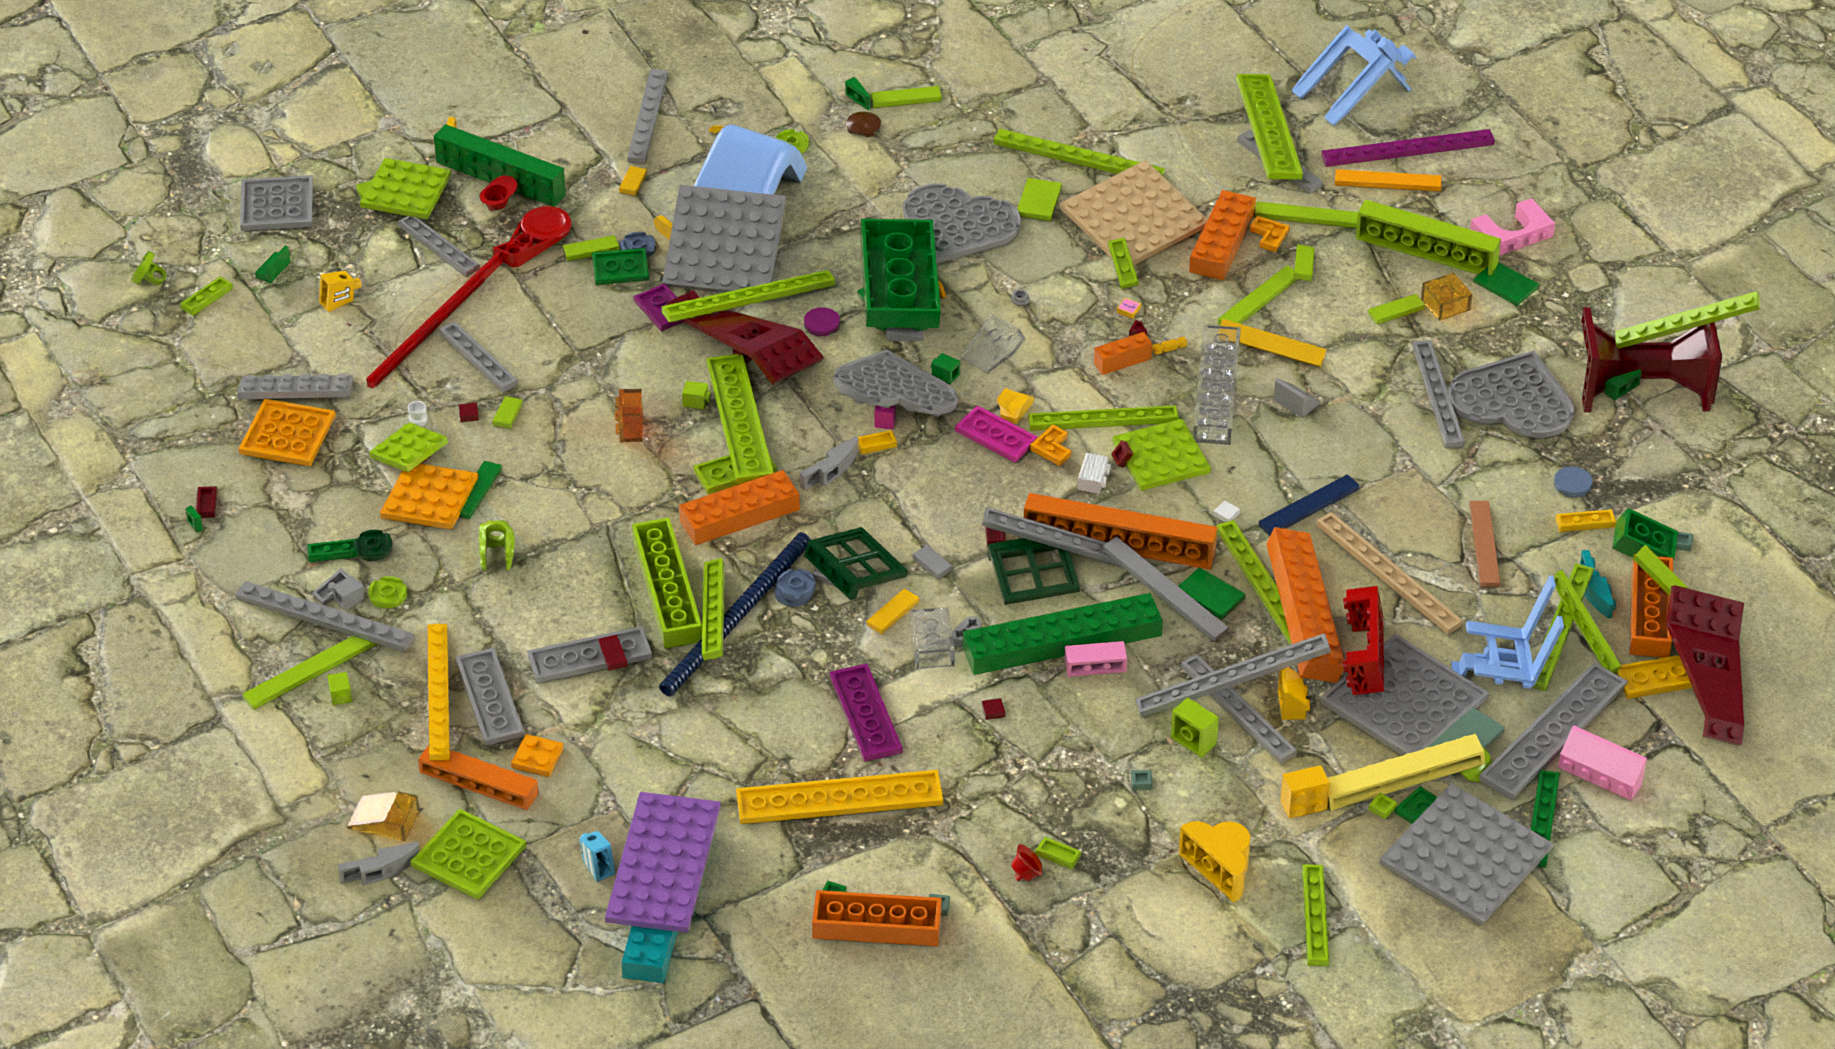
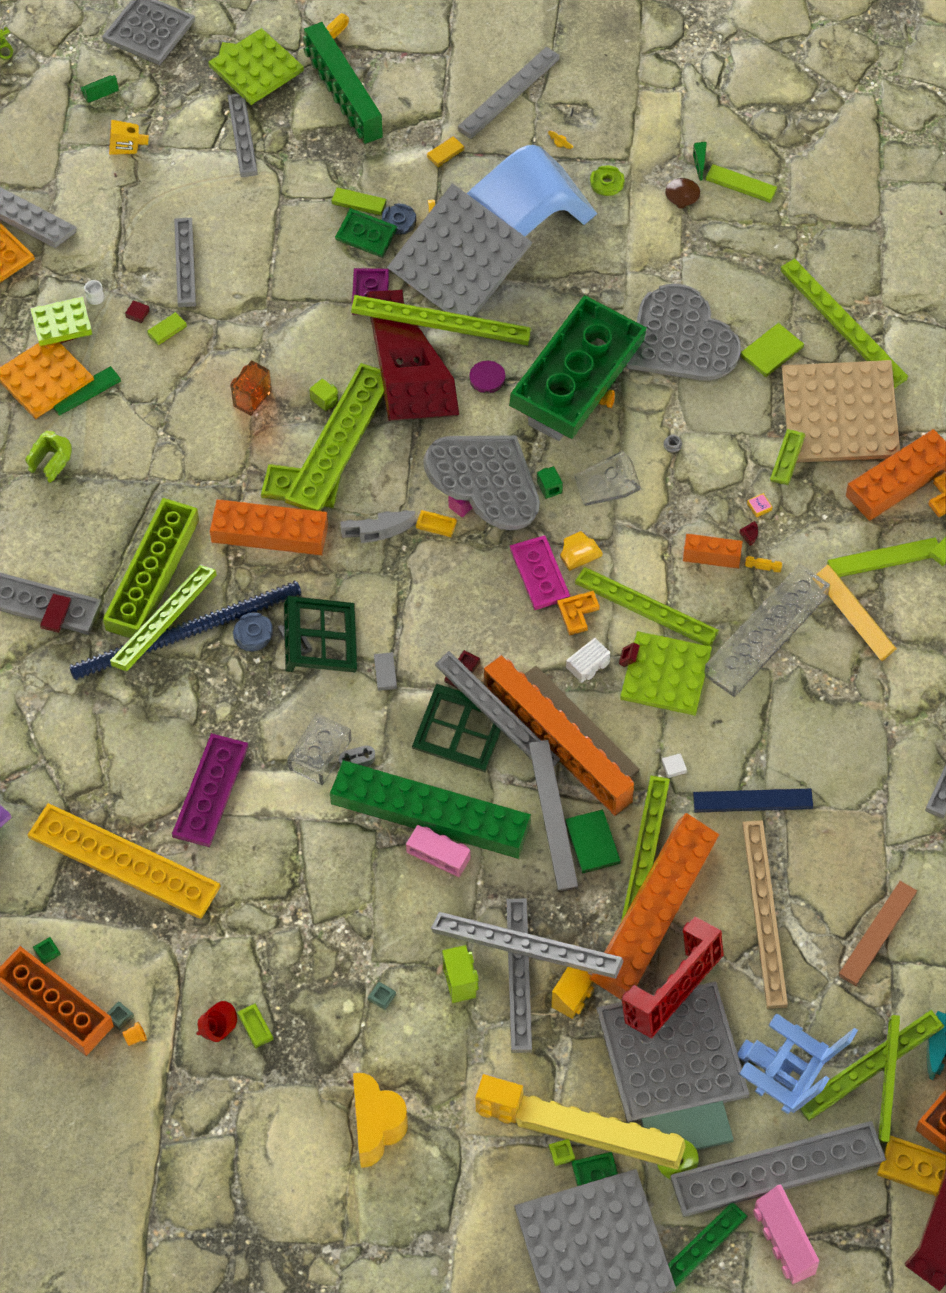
camera: 35 degrees right, 15 degrees up
lime tile [180,276,233,316] -> none
red piece [366,206,572,389] -> none
red piece [479,176,517,212] -> none
yellow tile [867,588,919,634] -> none
dark red tile [982,698,1005,720] -> none
light grey slope [1274,378,1321,418] -> none
lime tile [1302,864,1329,966] -> none
none -> light orange piece [122,1022,147,1046]

